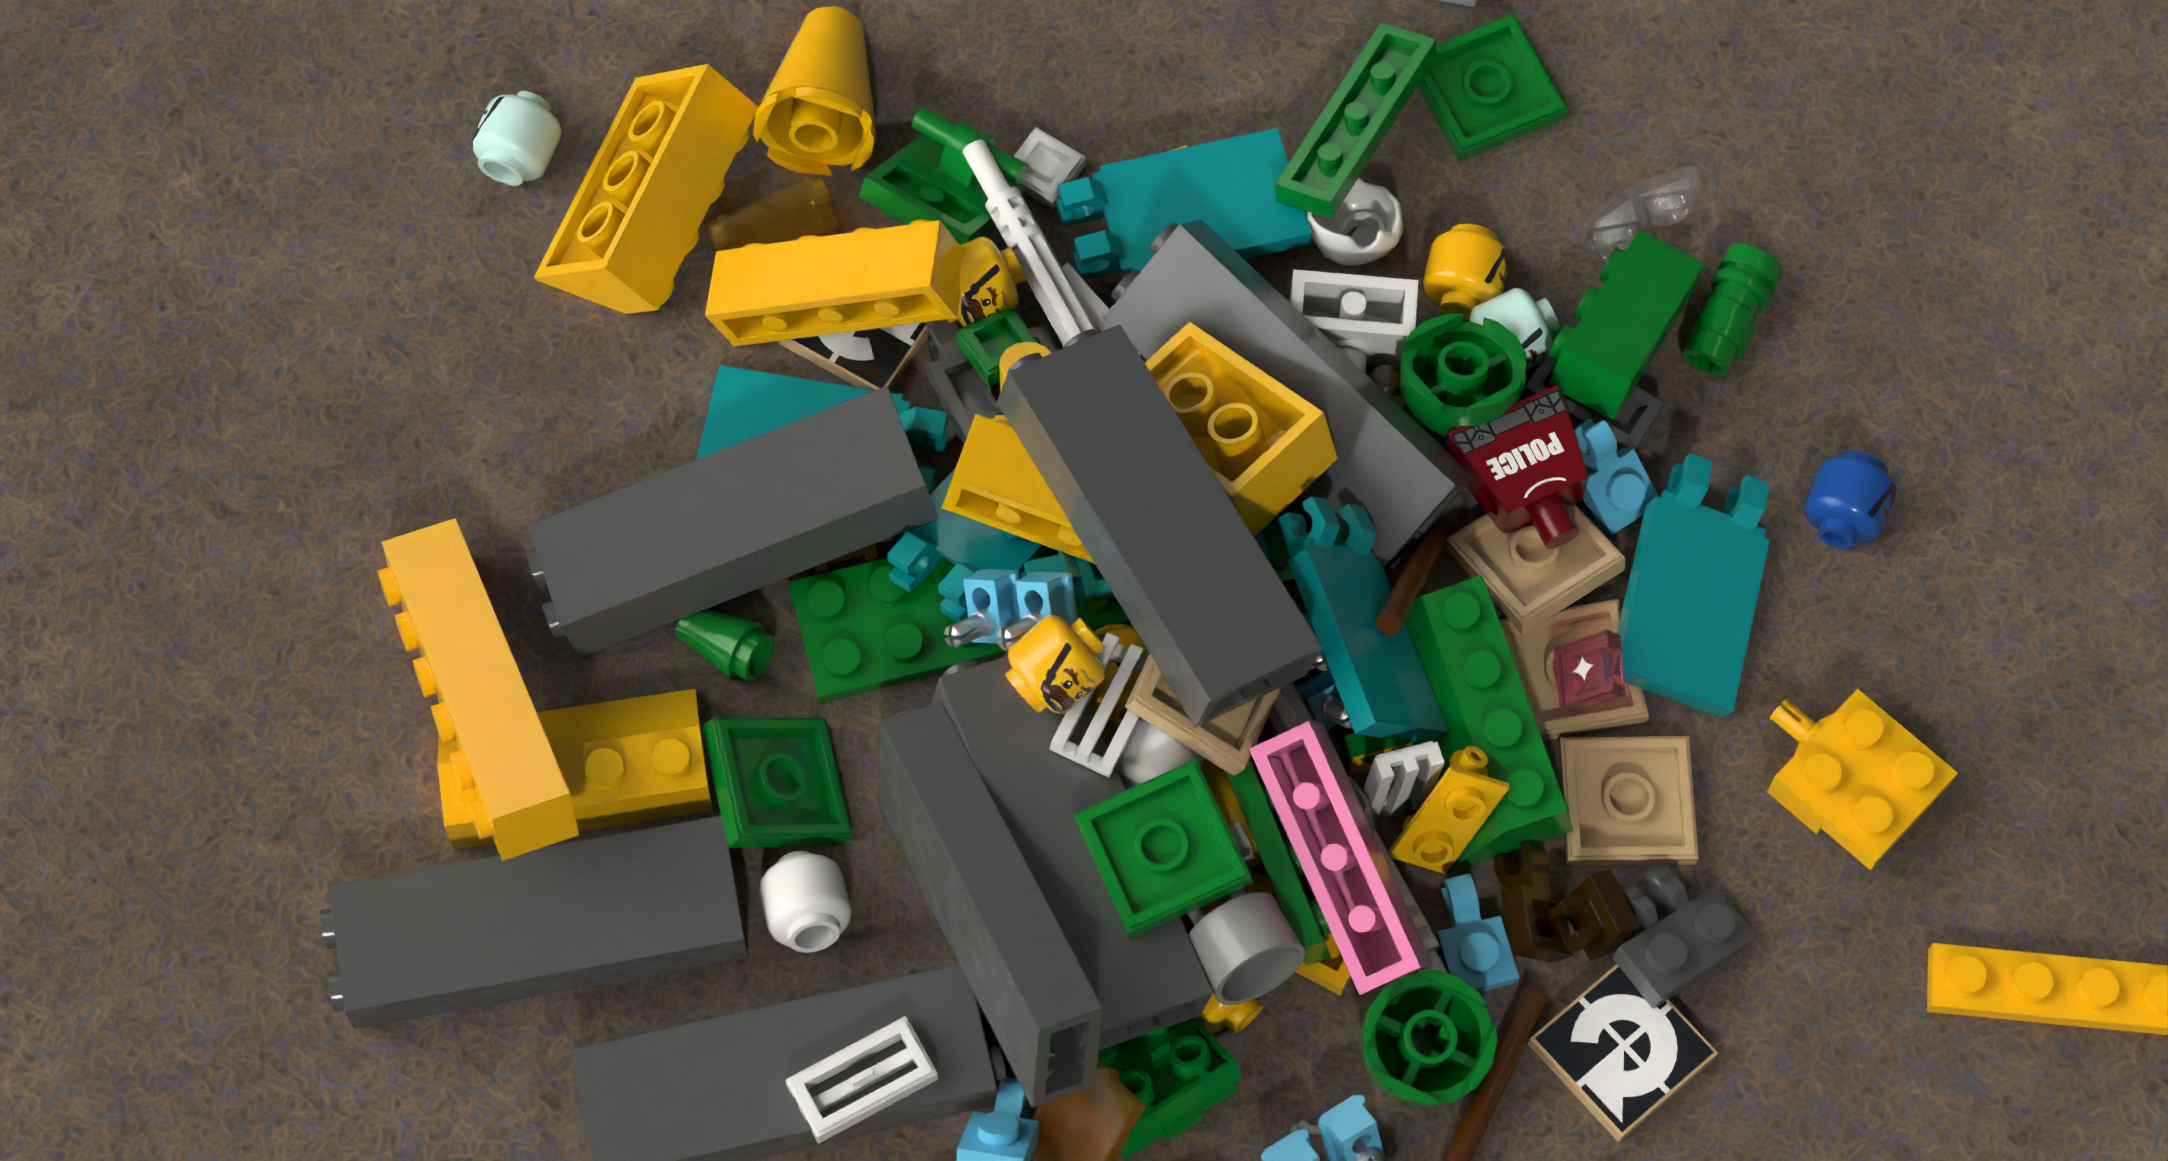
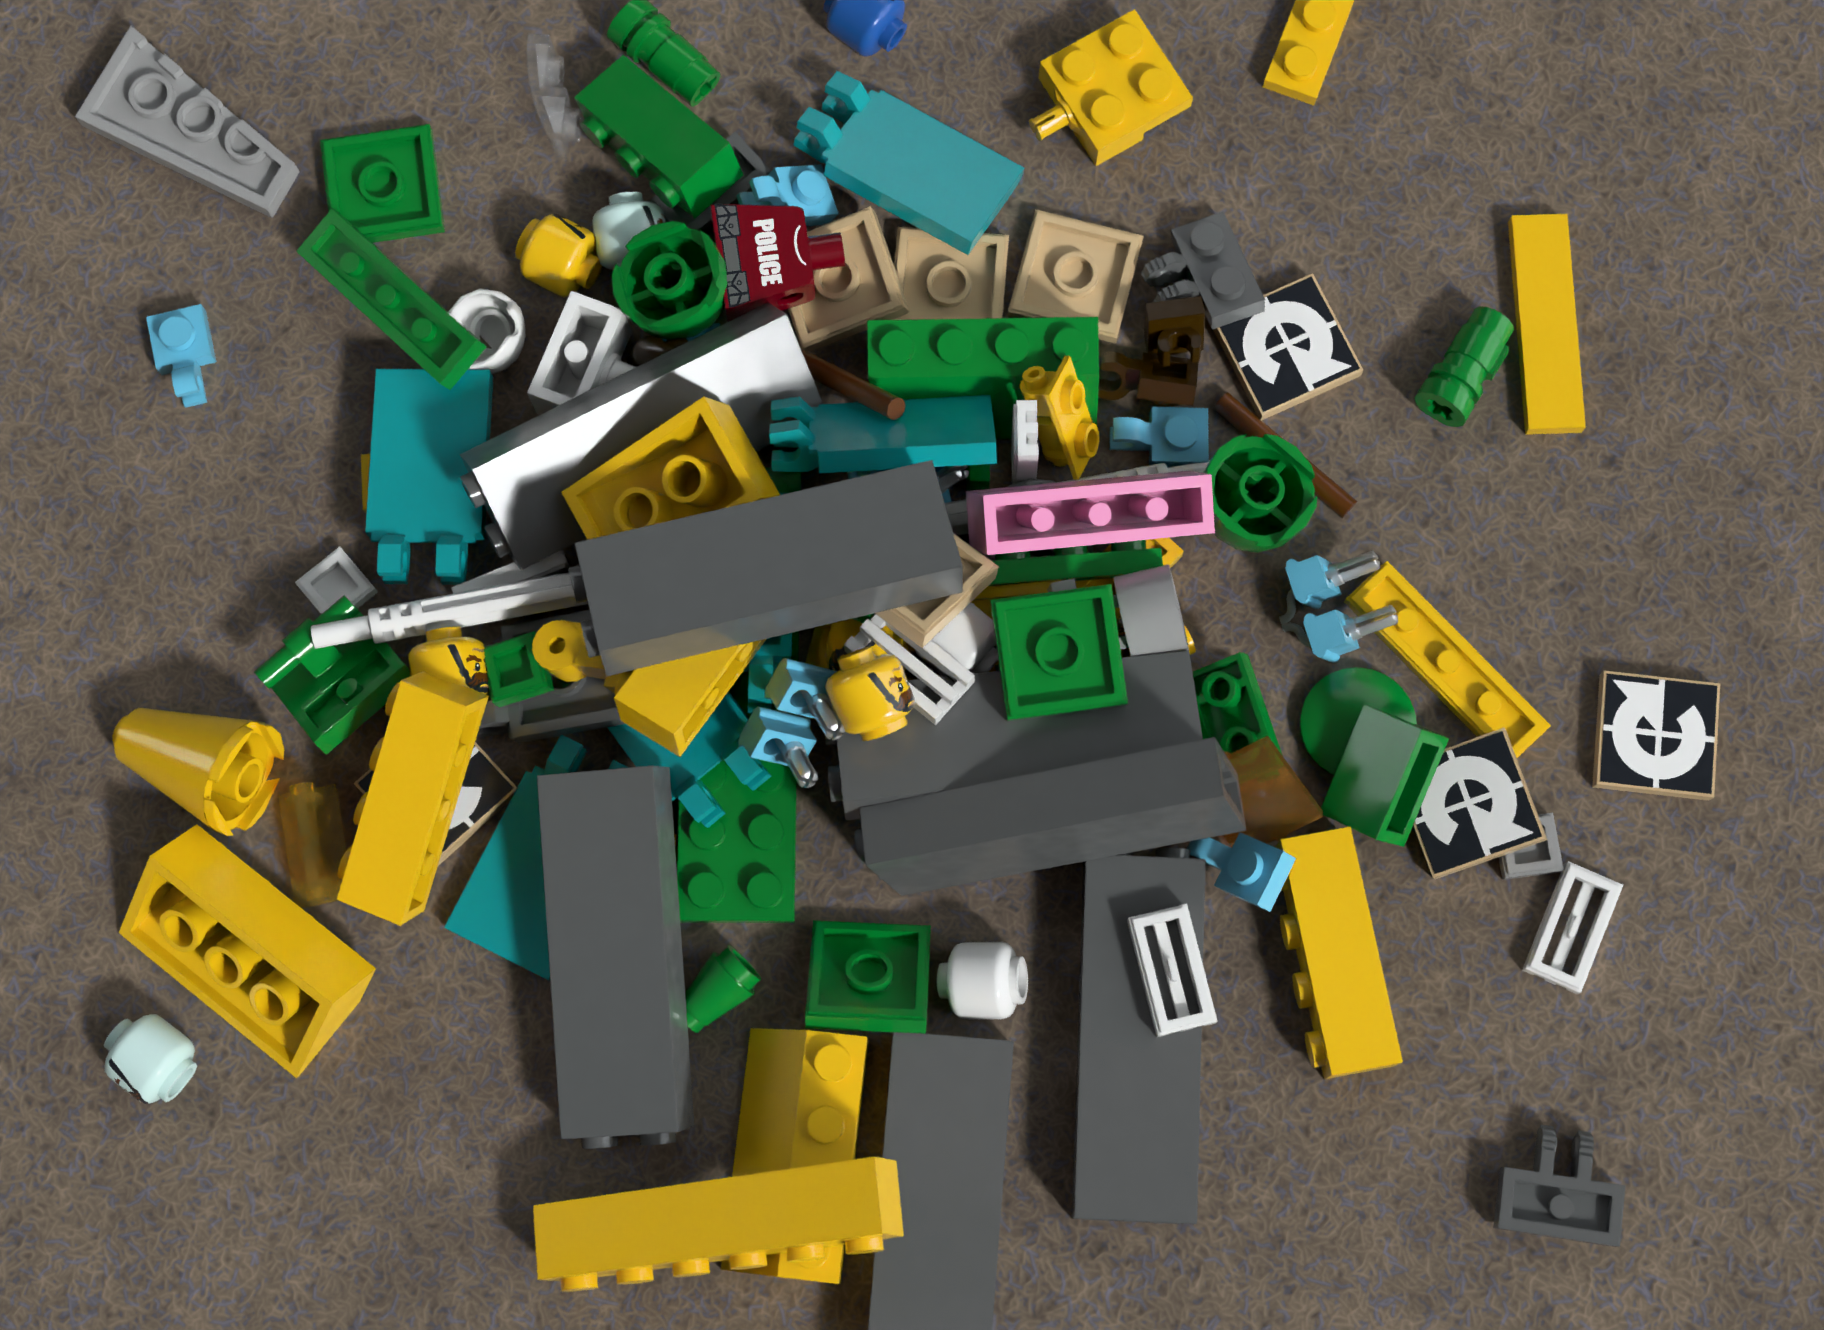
camera: 70 degrees left, 10 degrees up
clear pink tile [1554,630,1626,713] -> none

